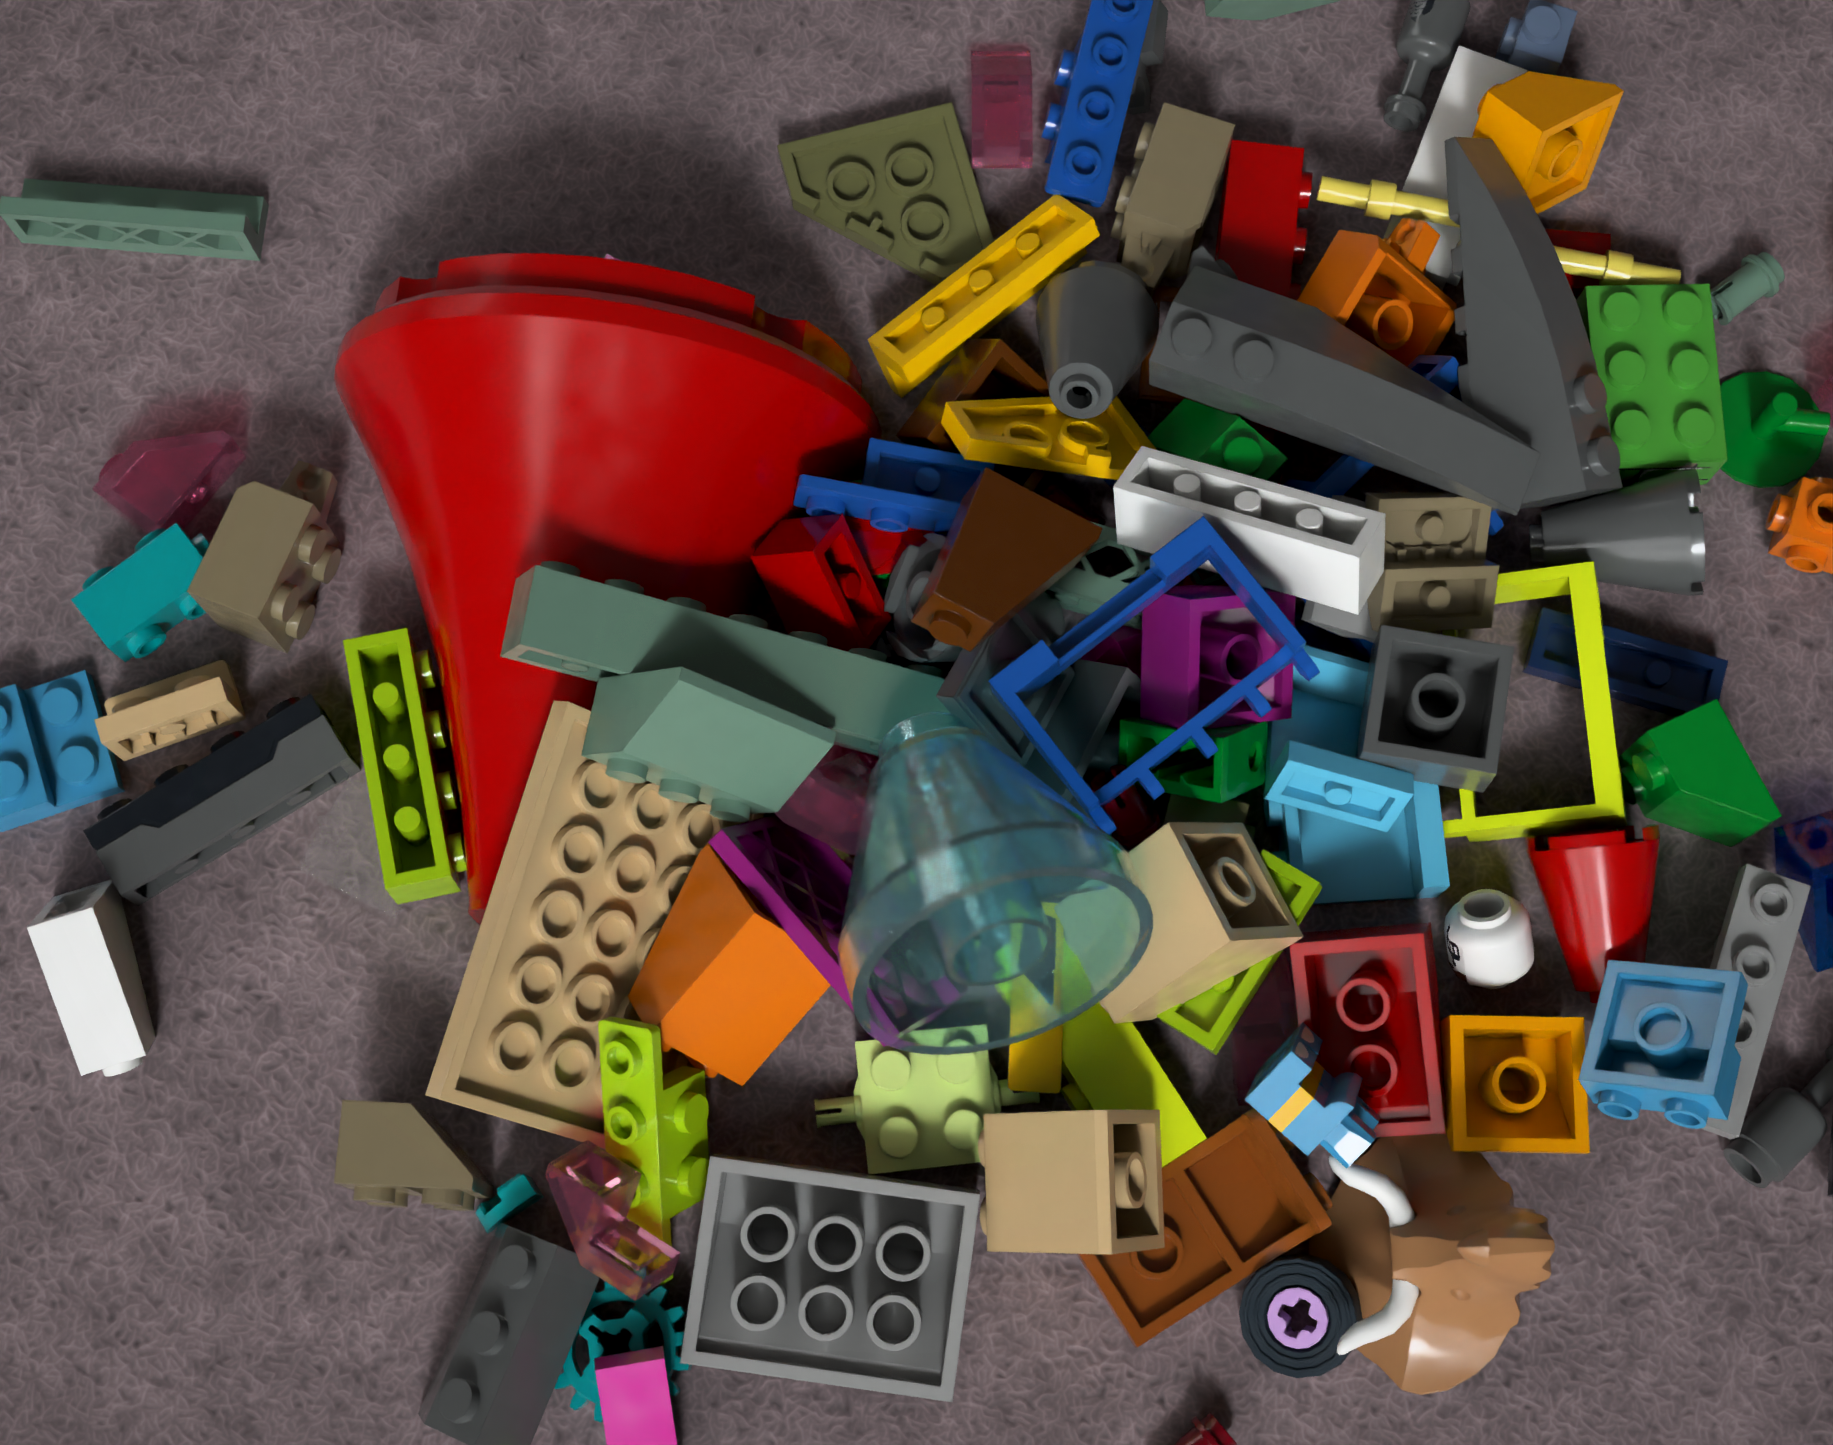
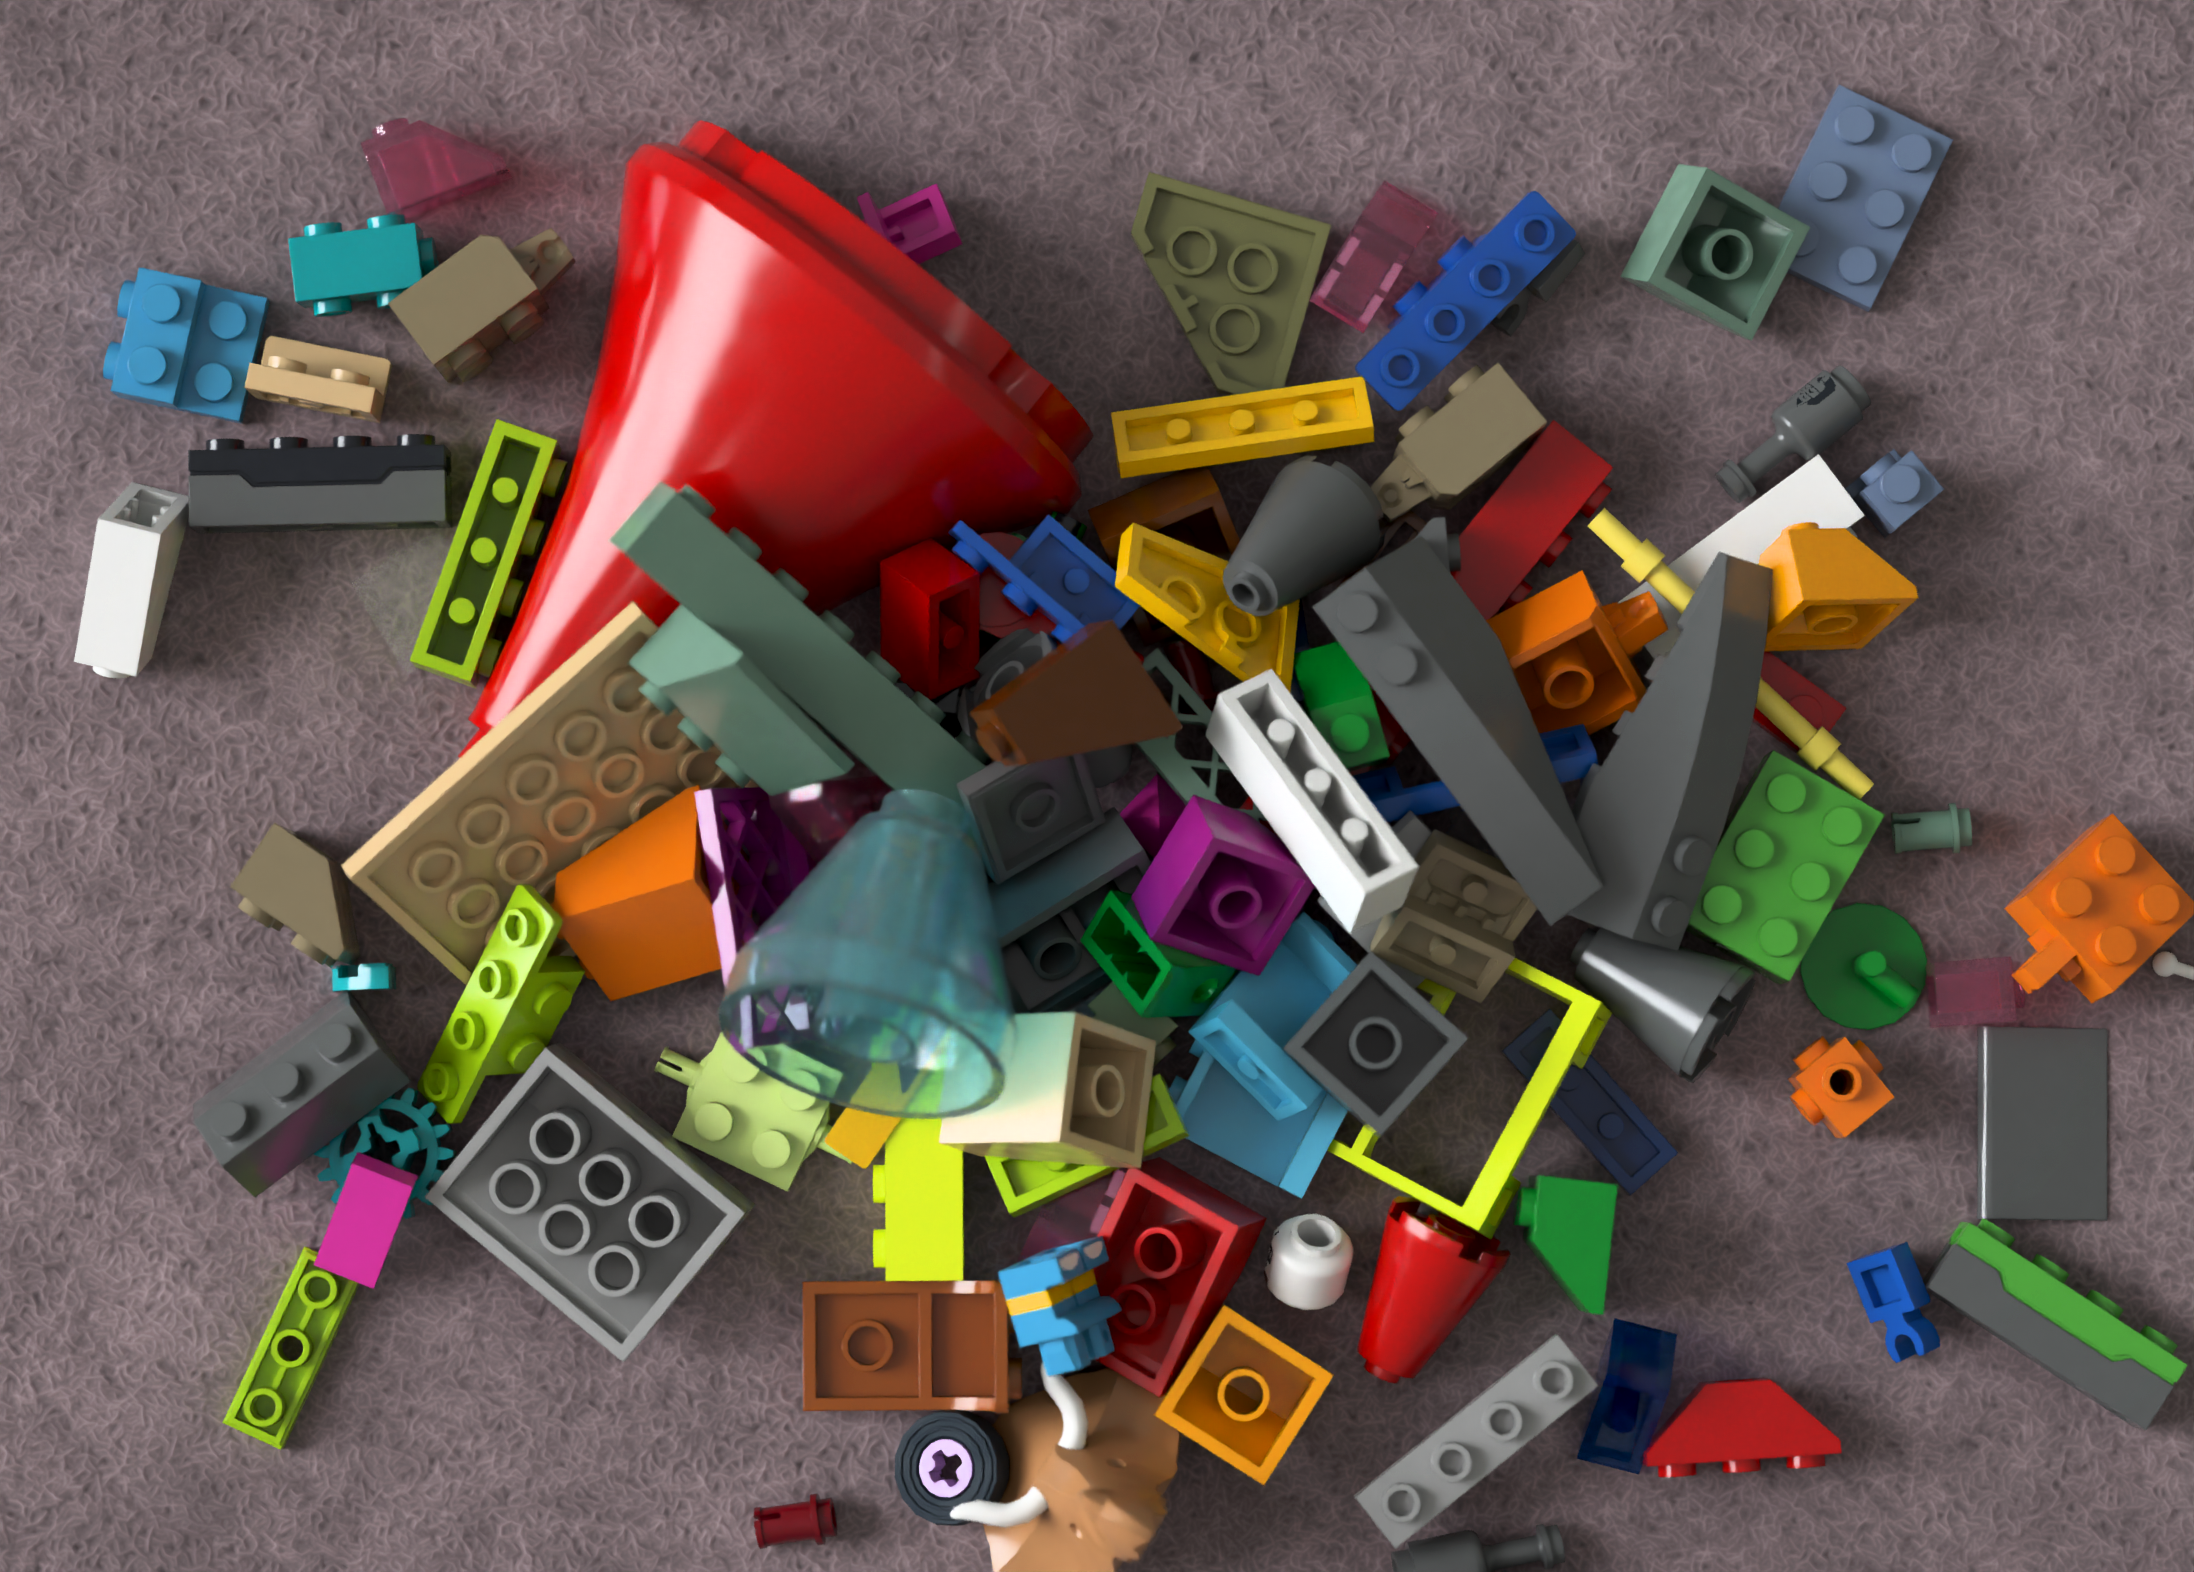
camera: 30 degrees right, 10 degrees up
clear pink slope [545,1140,680,1301] -> none
tan slope [978,1109,1165,1254] -> none
blue hinge [988,516,1320,837] -> none
dark red pin [1090,764,1161,850] -> none
dark azure plate [1578,960,1748,1129] -> none

